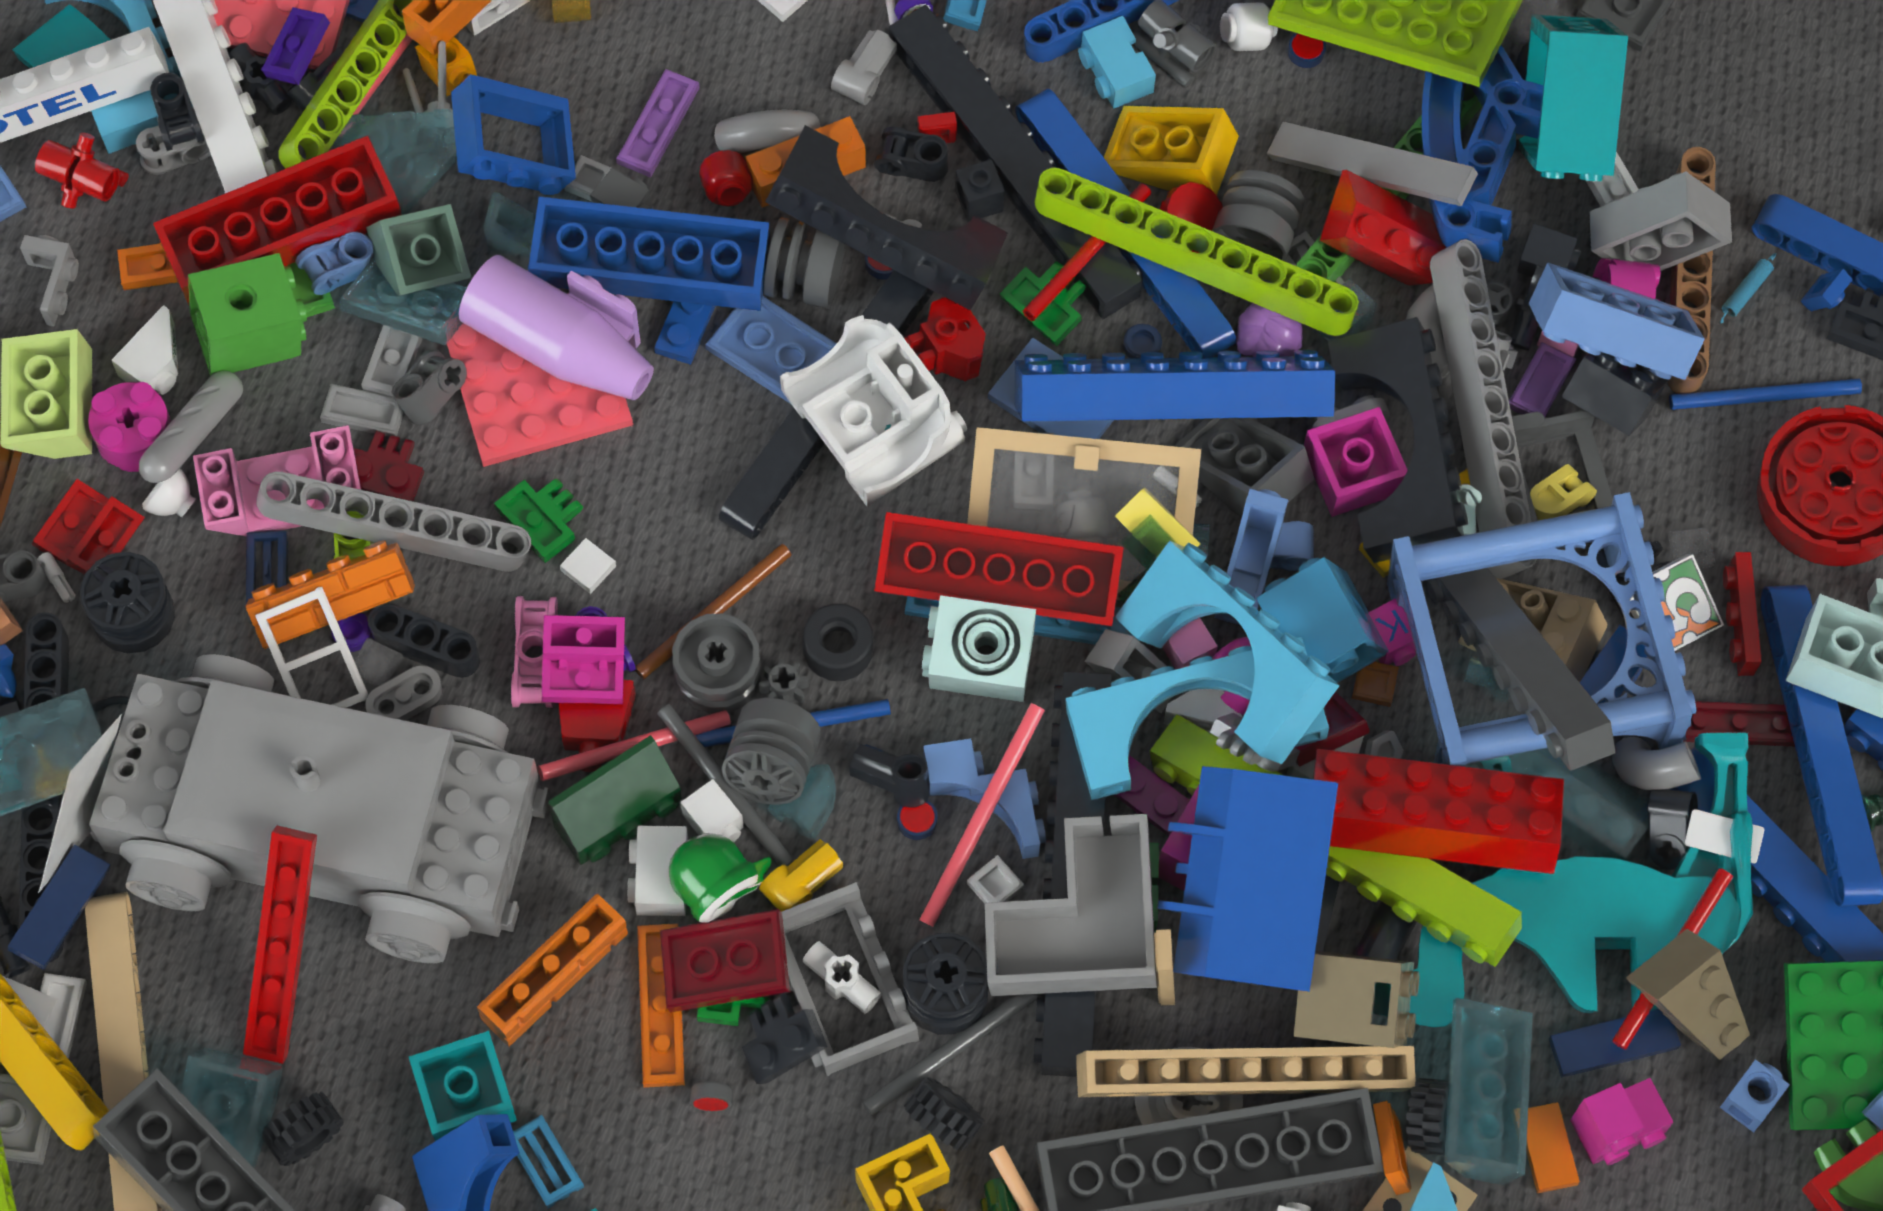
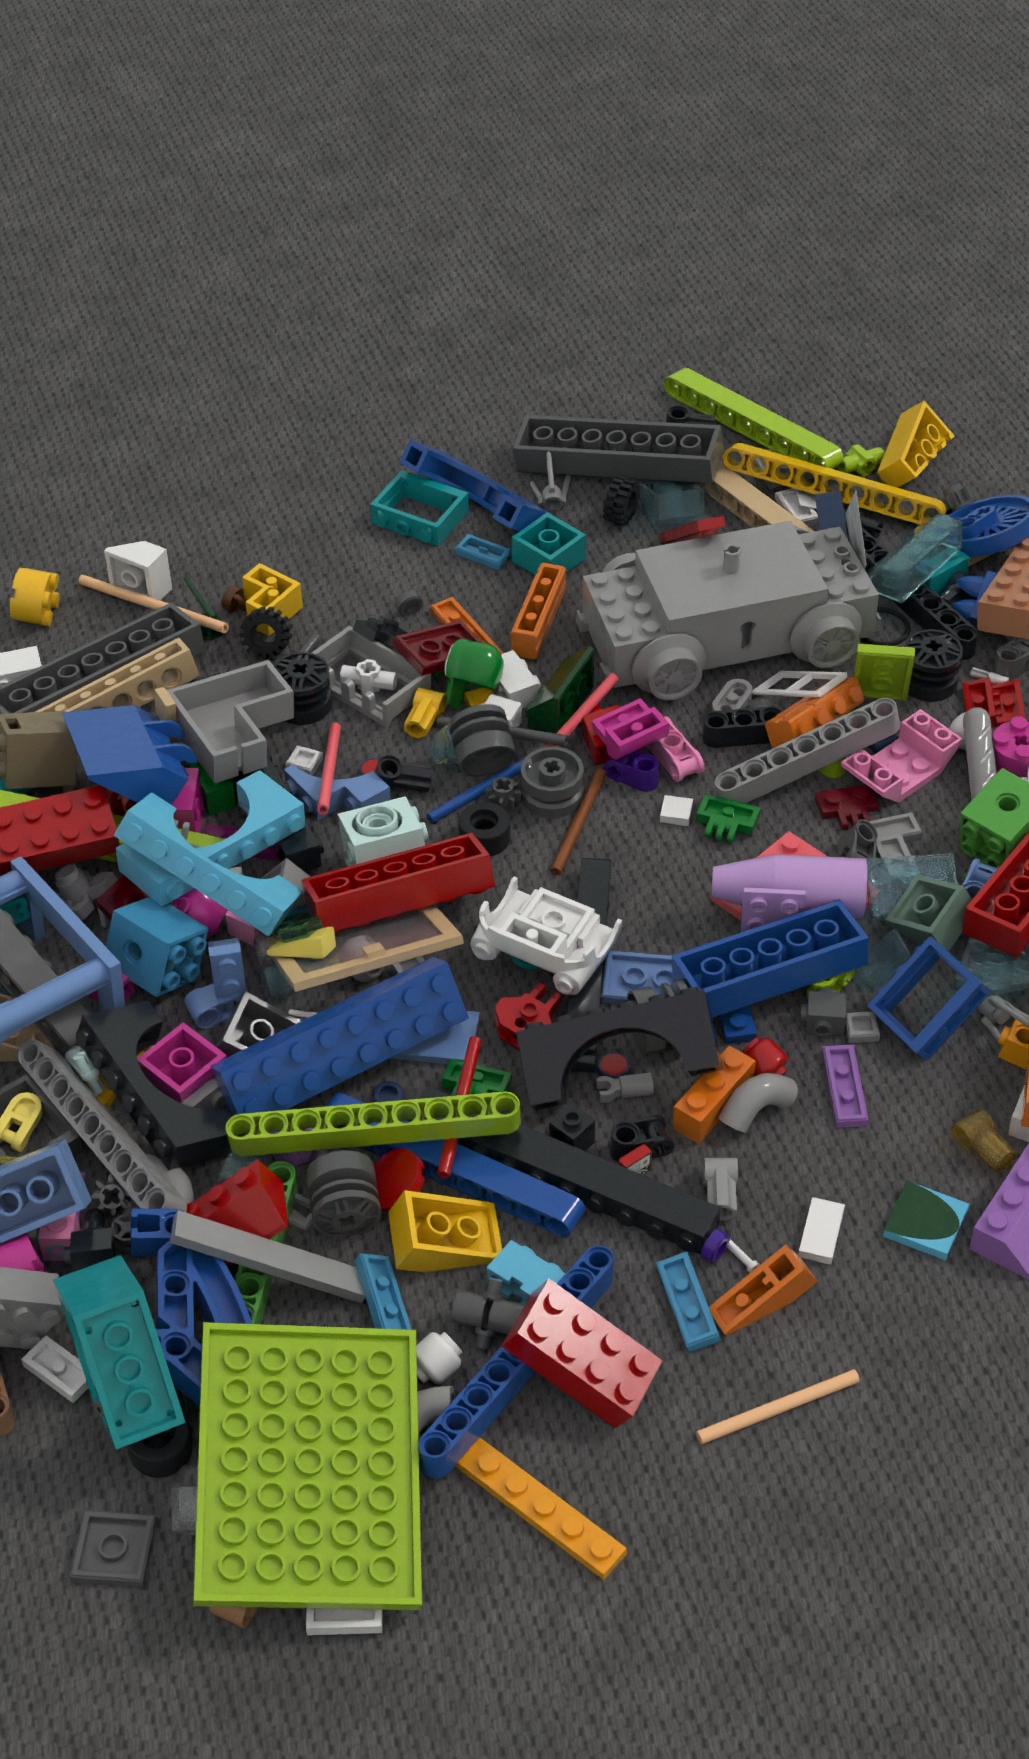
camera: 155 degrees right, 20 degrees down
none -> dark azure tile [354,1253,412,1330]
none -> lime tile [853,644,915,701]

